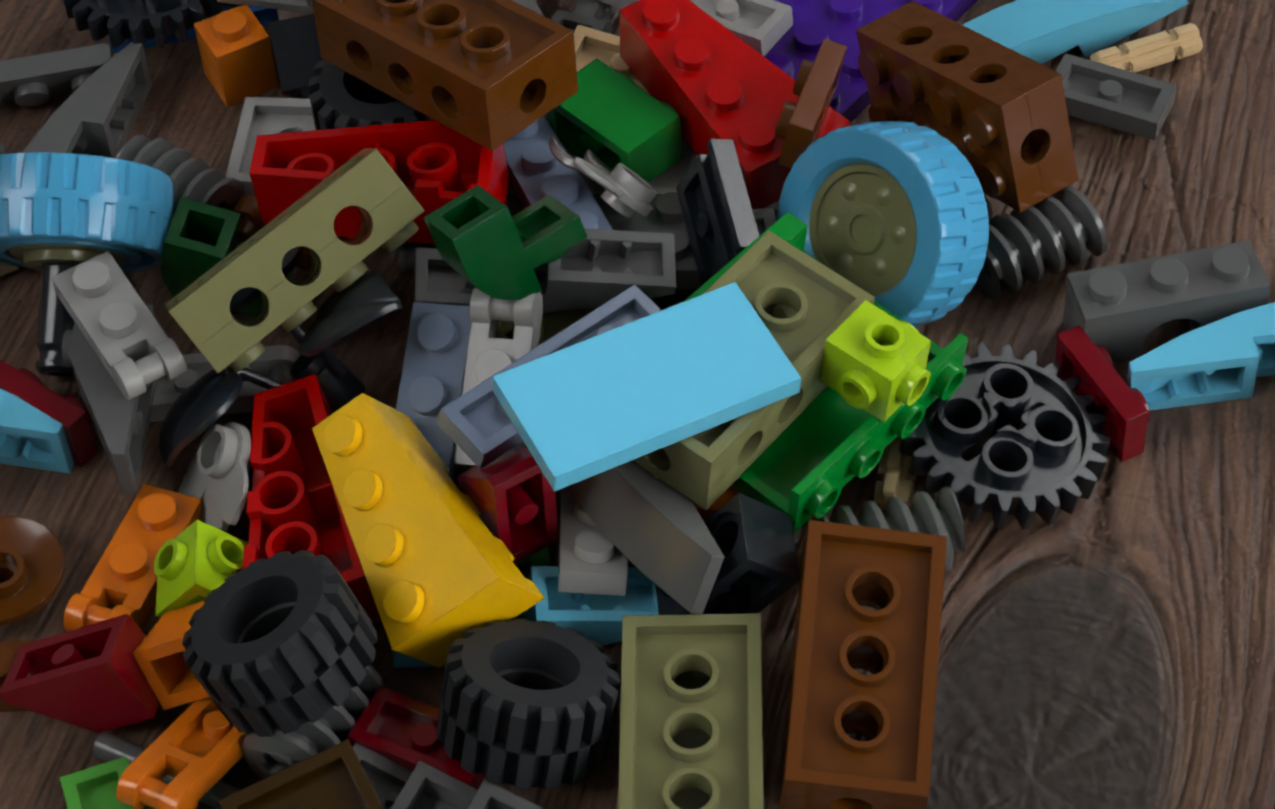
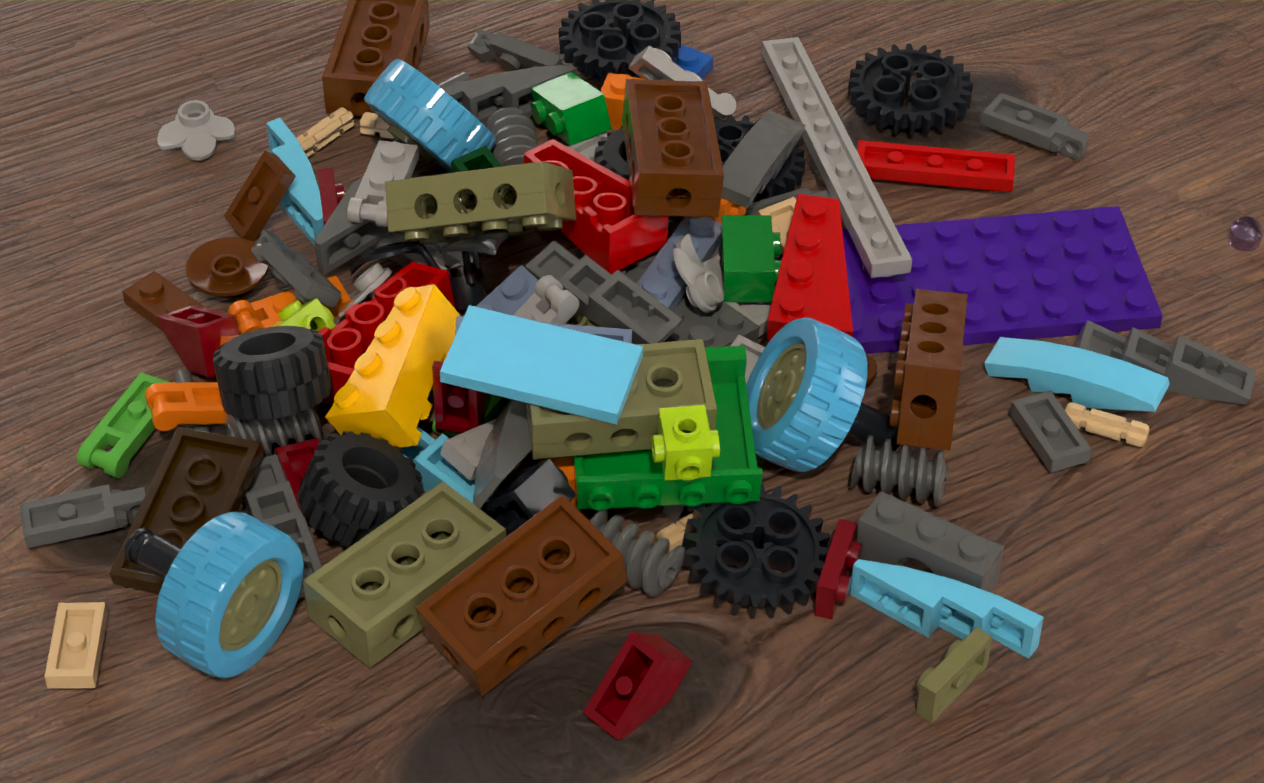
camera: 40 degrees right, 5 degrees down
dark green brick [424,185,587,300] -> none
black plate [676,139,760,285] -> none
reddish brown plate [775,39,847,169] -> none
none -> dark grey hinge [251,229,341,308]
none -> green brick [530,72,612,146]
none -> dark red slope [583,632,693,740]

